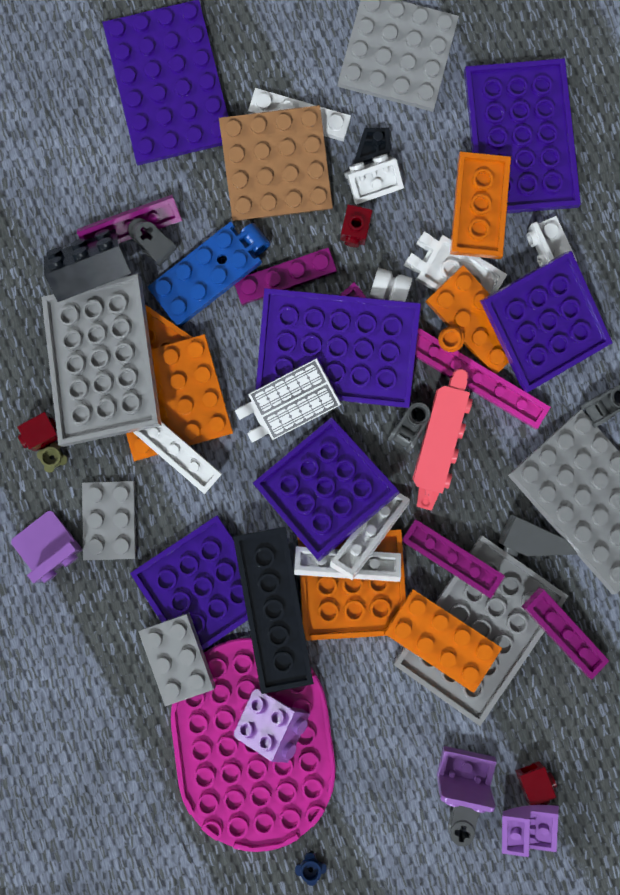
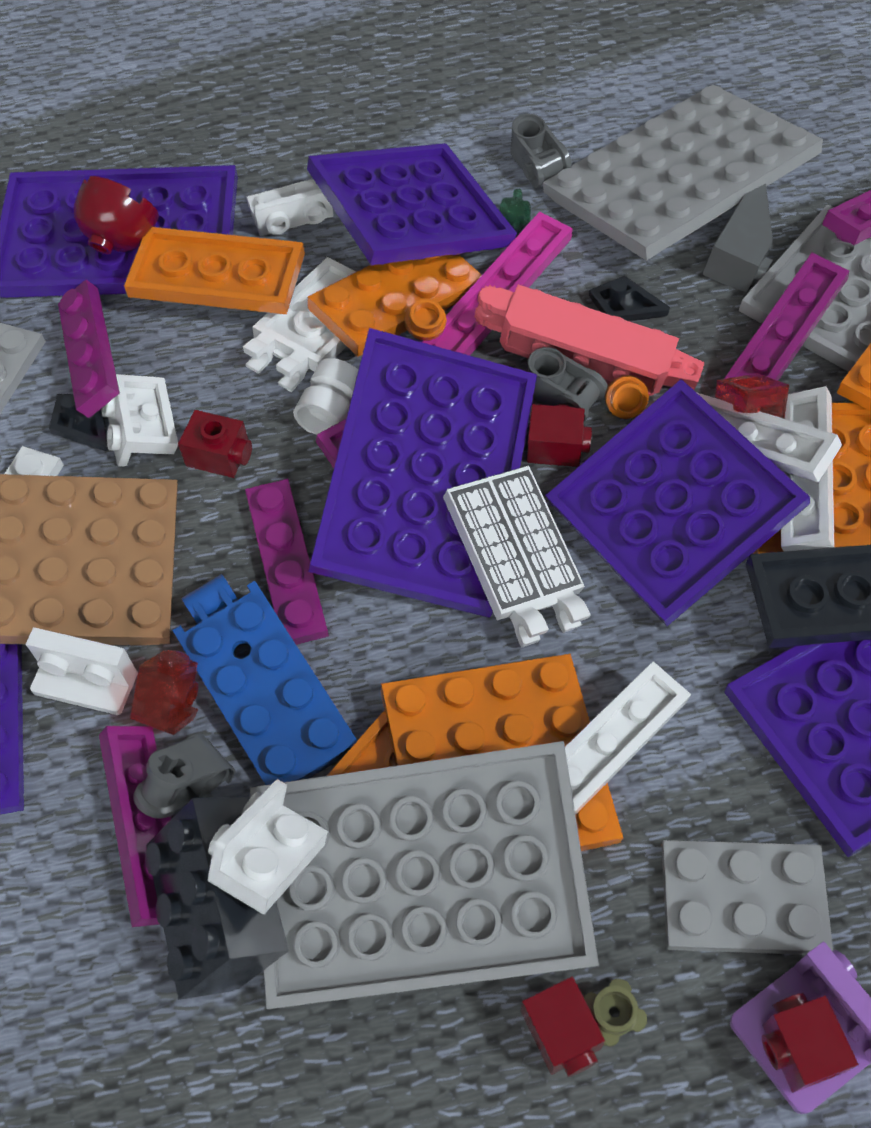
camera: 80 degrees left, 25 degrees down
none -> white bracket [26,627,138,715]
none -> magenta plate [58,280,120,418]
none -> dark red cylinder [73,176,159,254]
none -> clear red brick [130,650,198,735]
none -> white bracket [208,779,328,915]
none -> clear green plate [500,188,531,237]
none -> dark red brick [527,404,592,467]
none -> black piece [589,276,670,321]
none -> orange plate [605,375,649,419]
none -> clear red bracket [715,373,789,419]
none -> dark red brick [761,992,859,1093]

